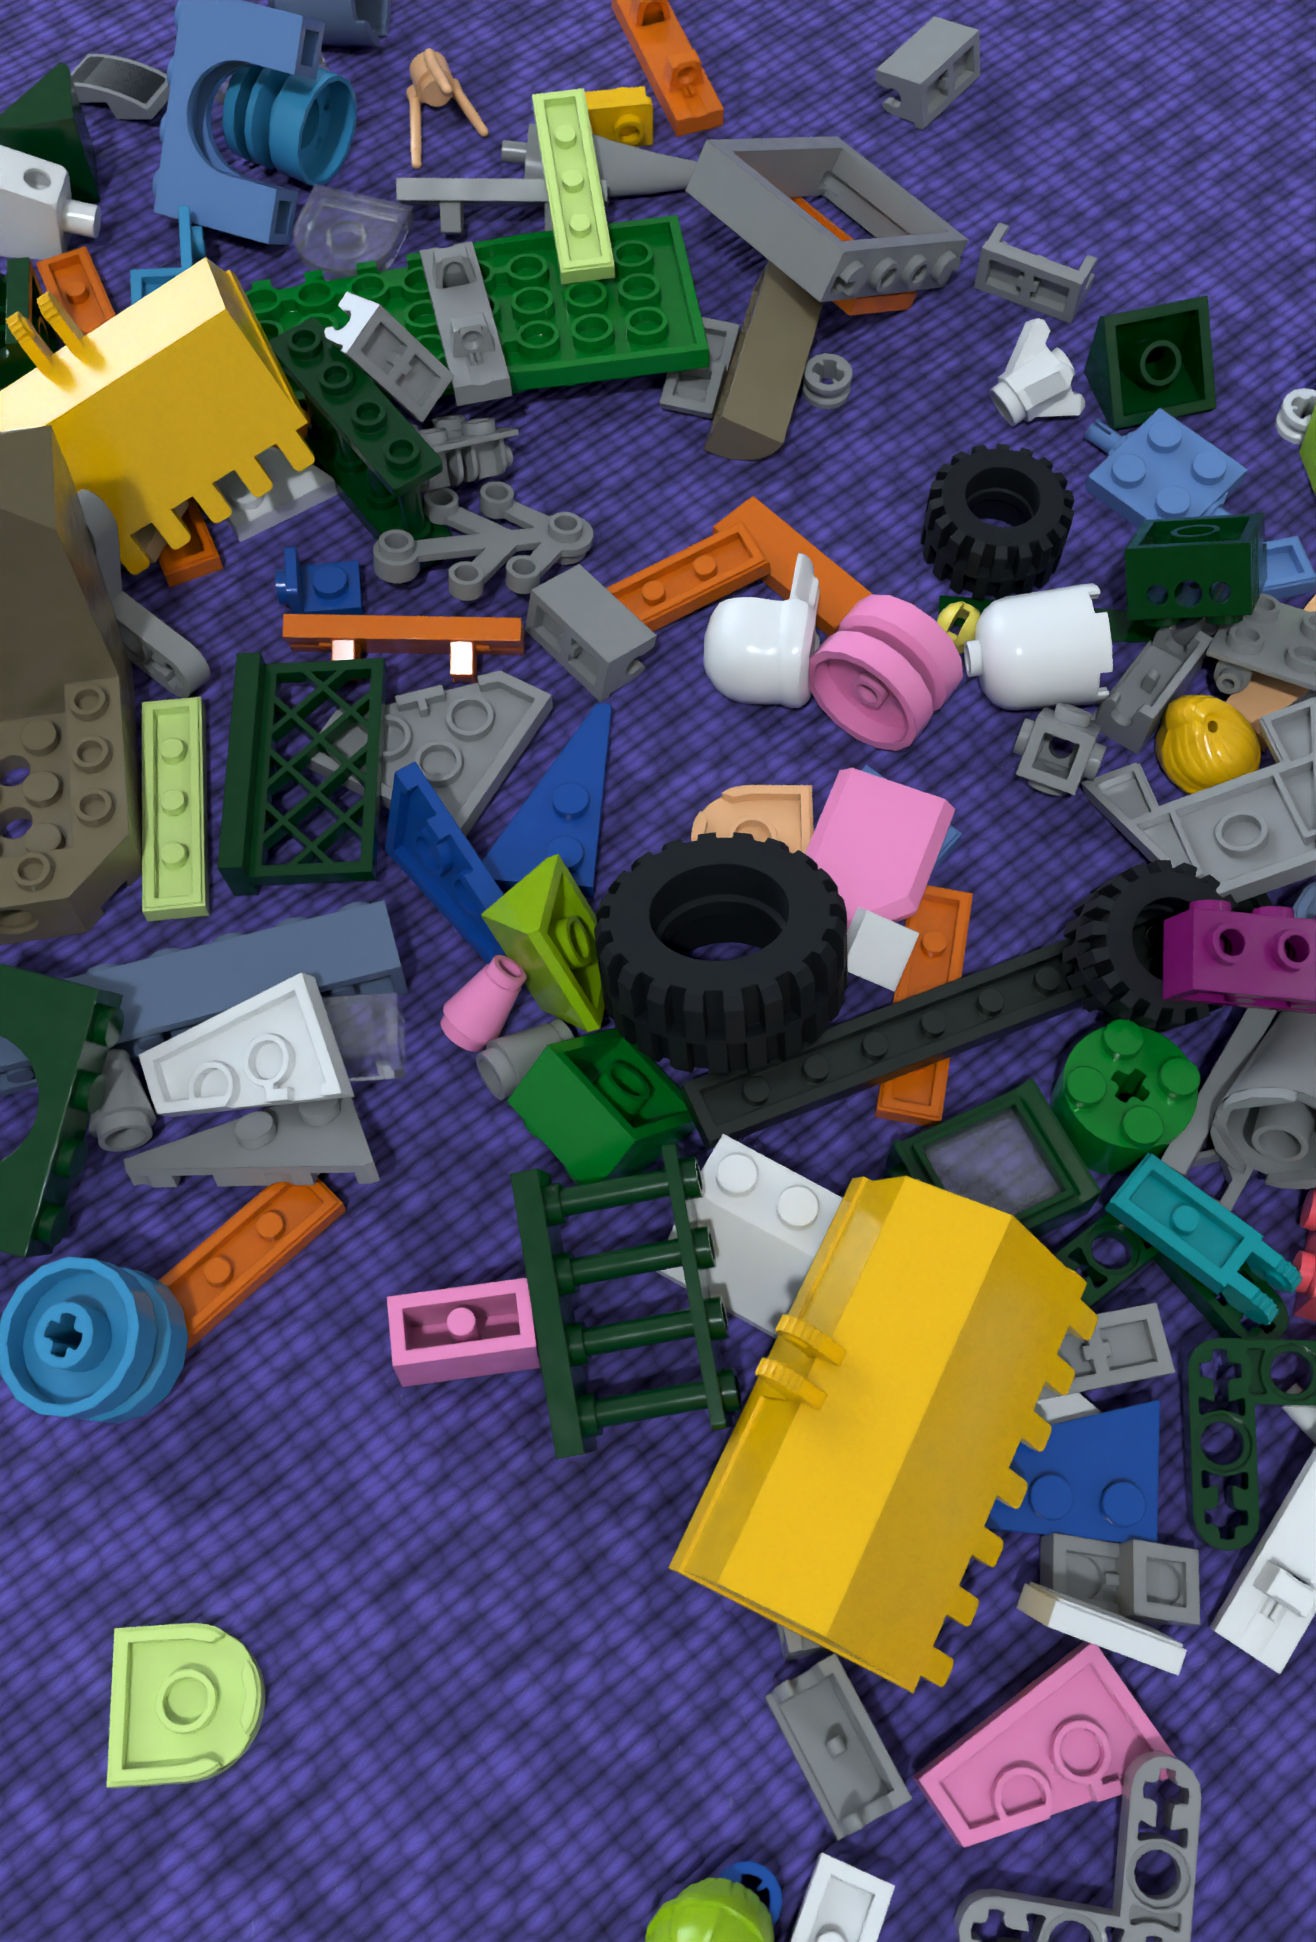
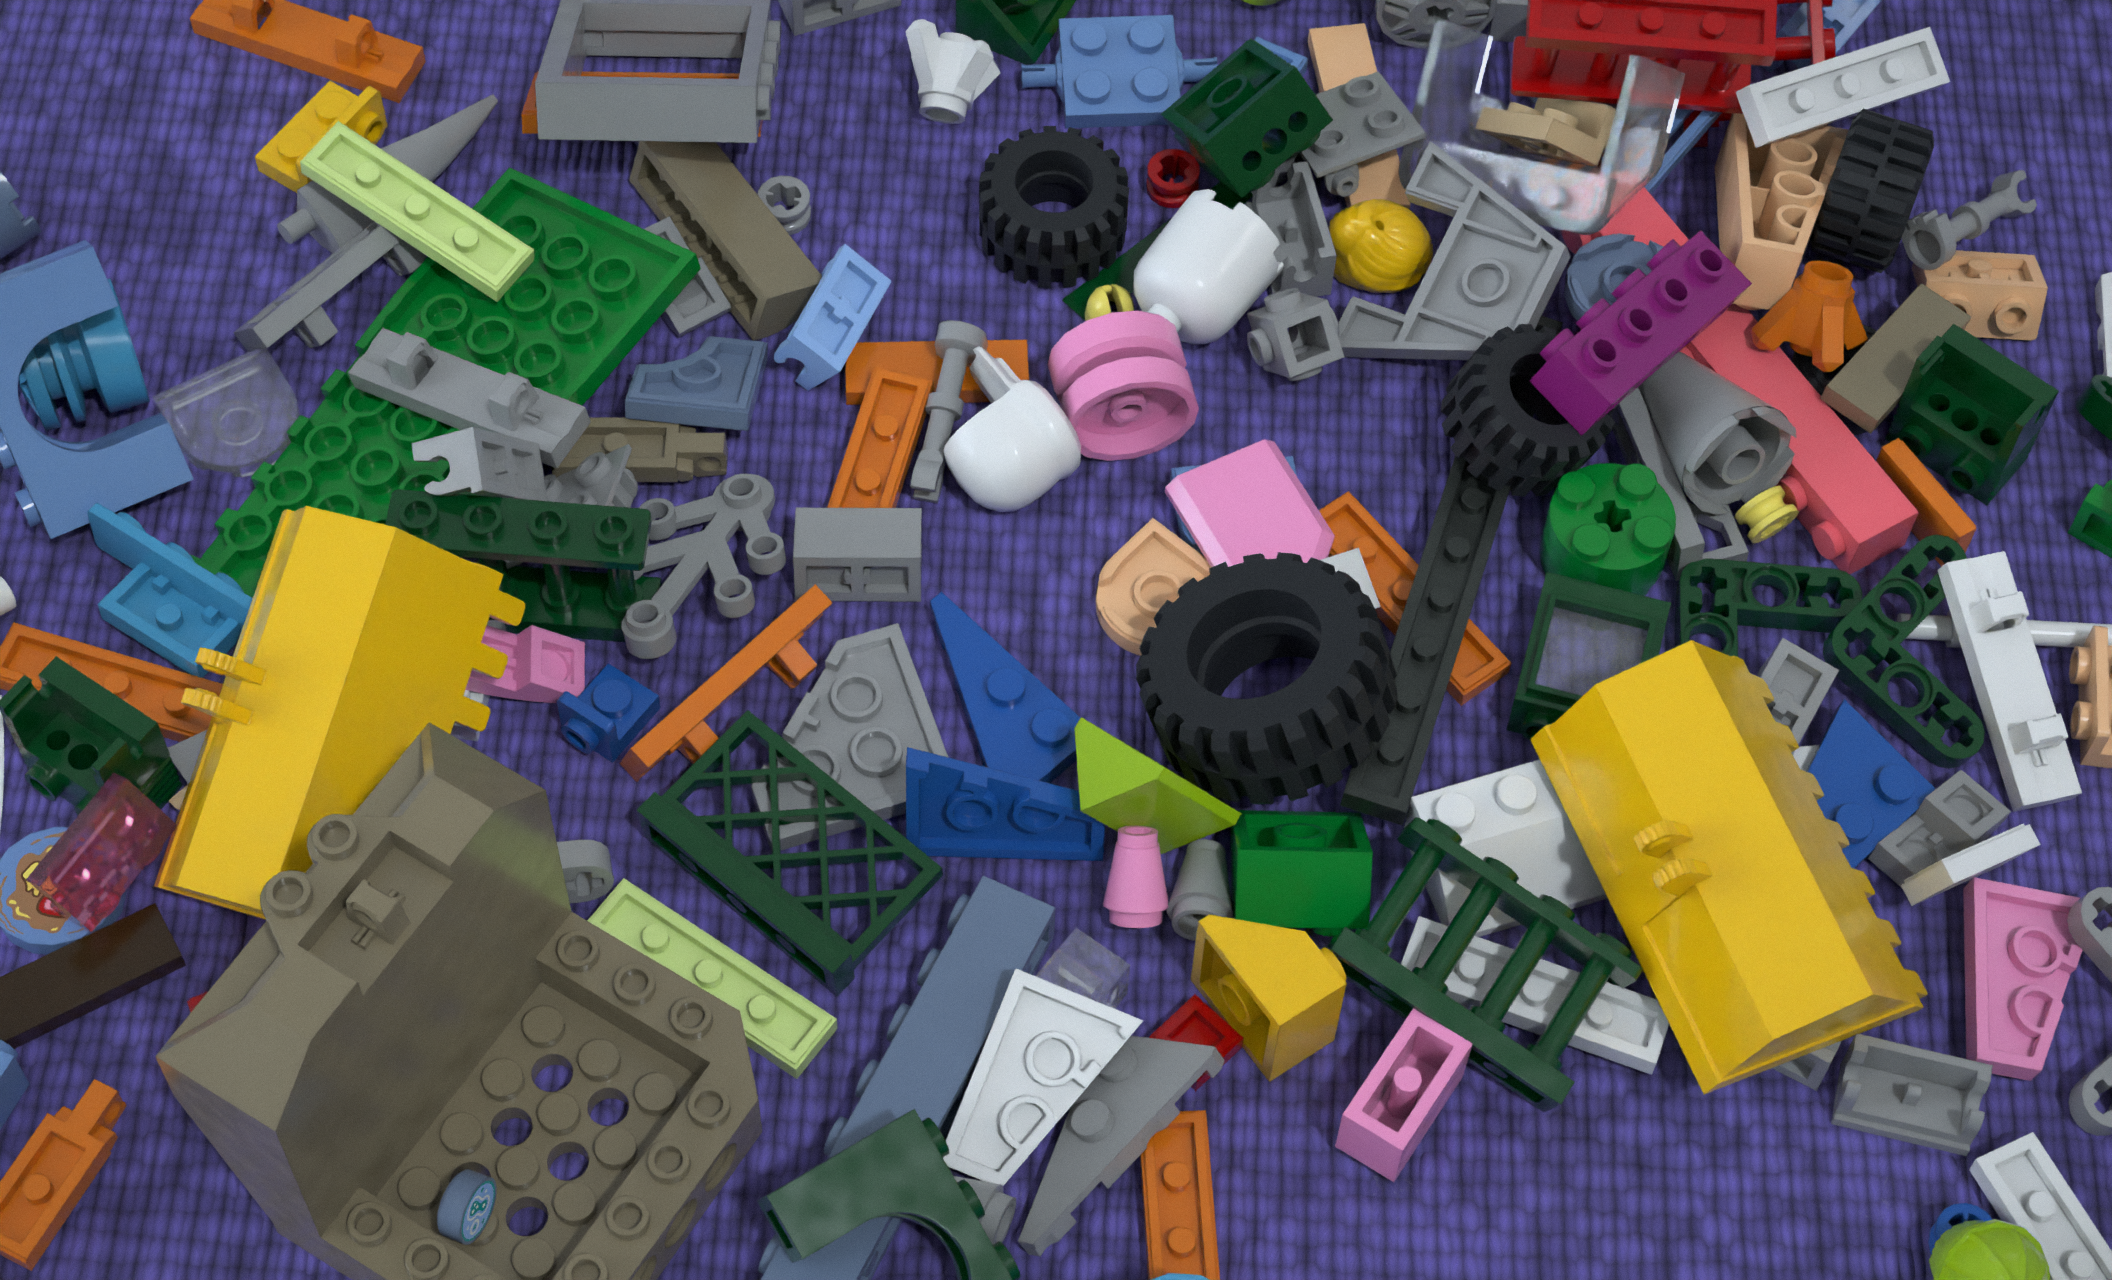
camera: 50 degrees left, 5 degrees down
light nougat plant [406,48,489,169] -> none
teal hinge [1105,1153,1303,1326] -> none
none -> bright pink slope [465,625,585,703]
none -> dark tan hinge [551,417,728,482]
none -> sand blue tile [625,336,768,431]
none -> light blue hinge [774,244,892,391]
none -> light grey piece [910,320,988,504]
none -> red bush [1146,149,1200,208]
none -> red tile [1148,994,1244,1091]
none -> yellow slope [1191,914,1347,1082]
none -> white plate [1401,916,1669,1075]
none -> light yellow bush [1734,485,1799,544]

